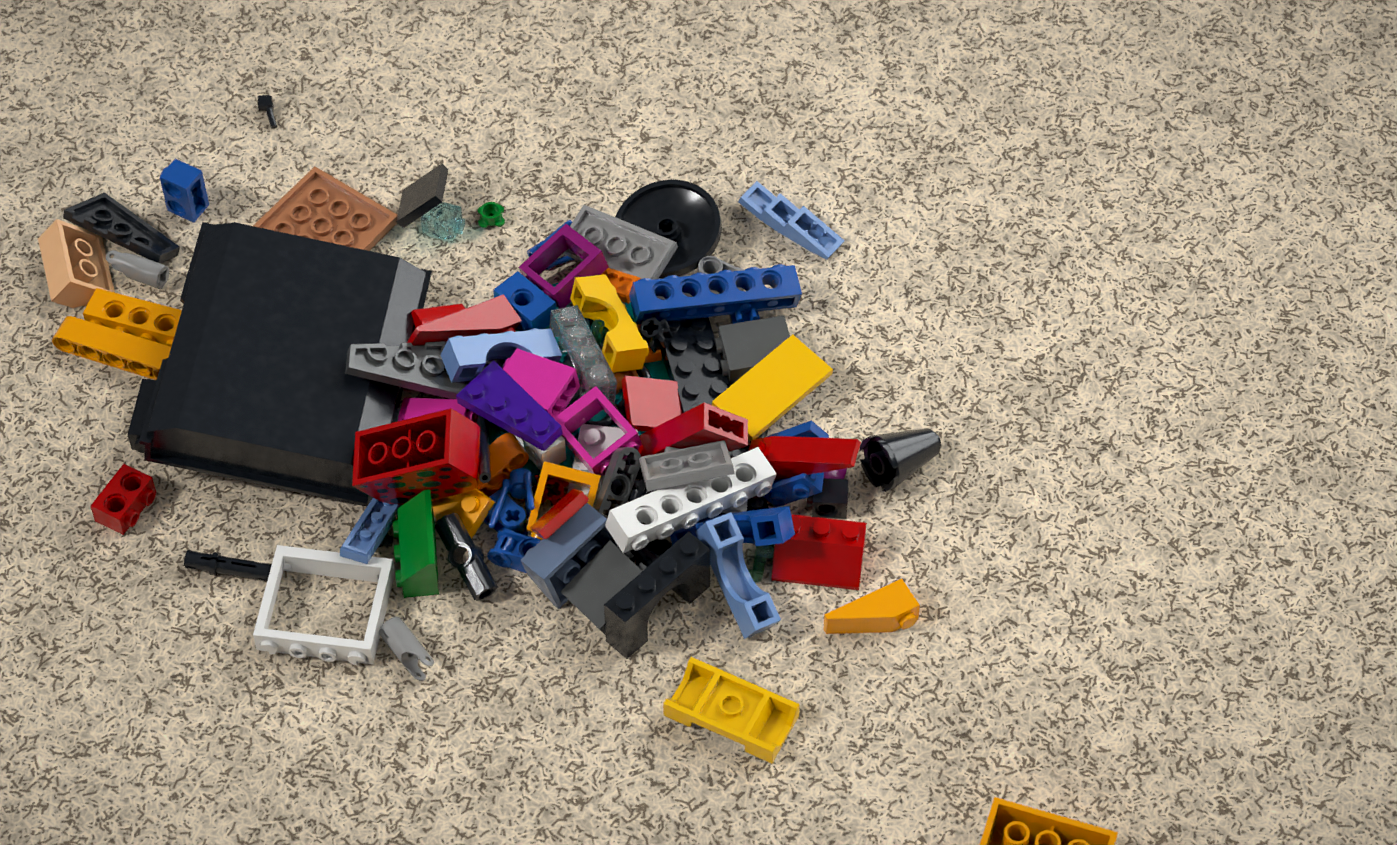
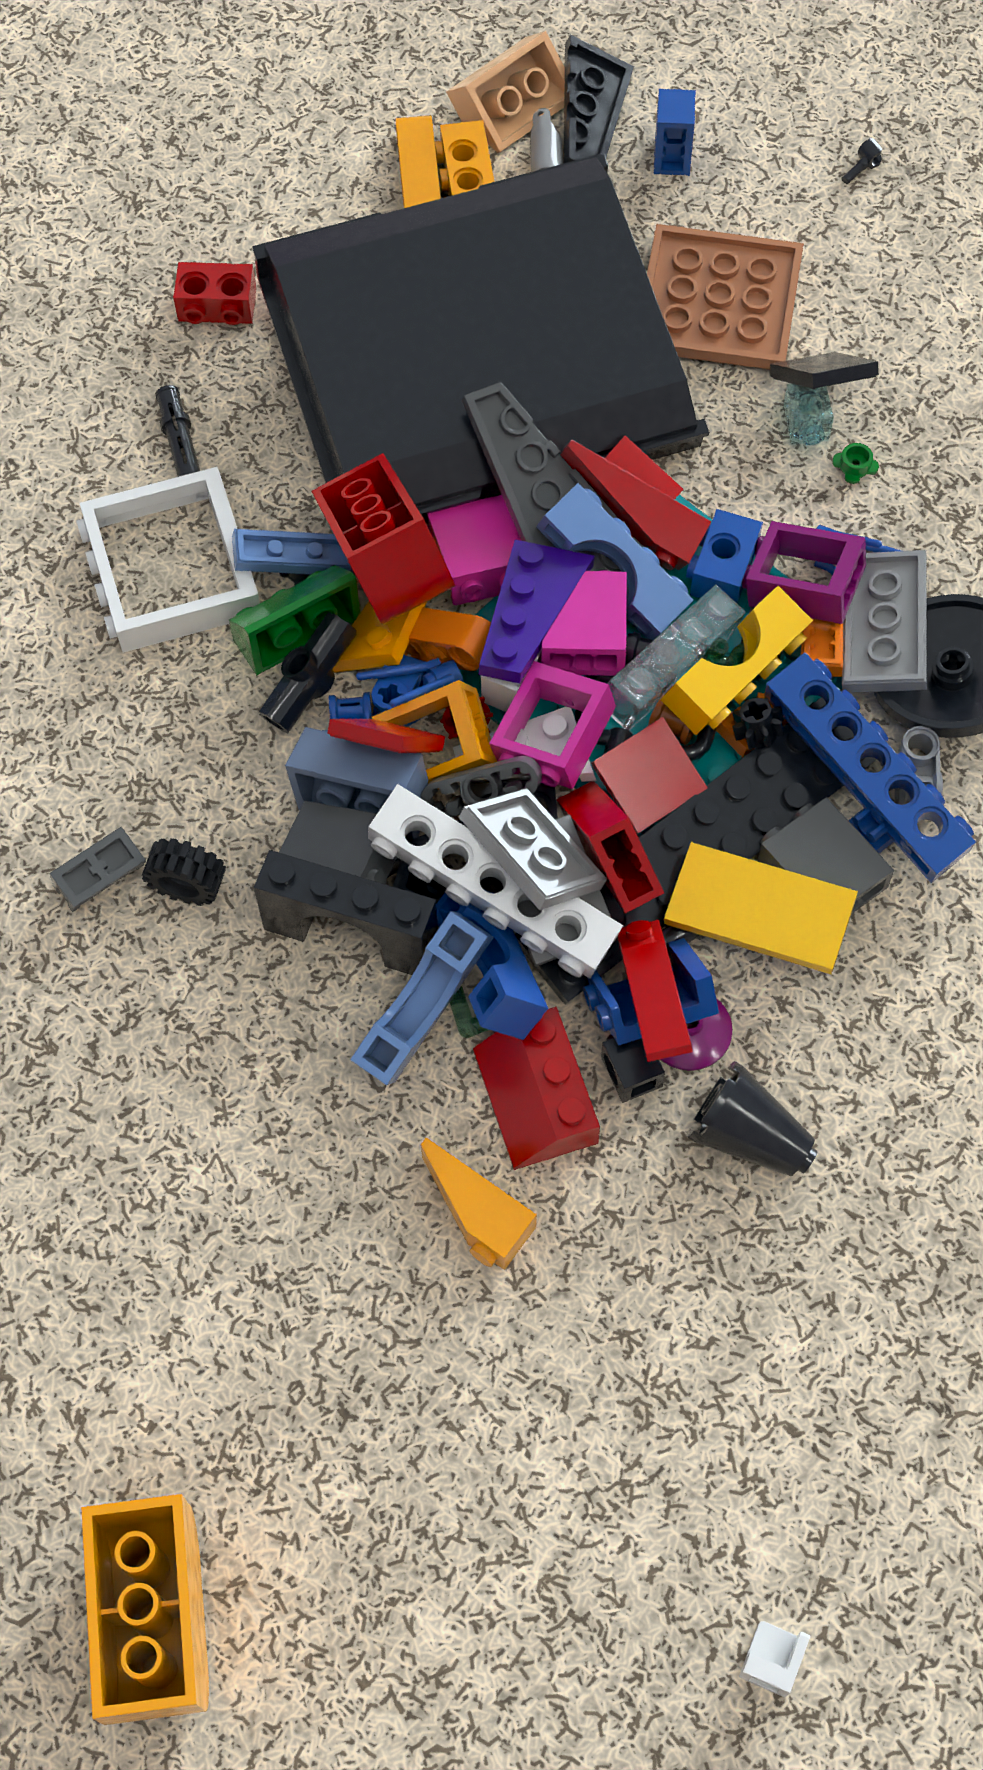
camera: 65 degrees right, 10 degrees up
light grey piece [379,617,434,681] -> none
black piece [477,414,491,483] -> none
yellow piece [663,657,800,764] -> none
none -> dark grey hinge [49,826,146,912]
none -> black tyre [142,838,226,906]
none -> white panel [739,1621,810,1698]

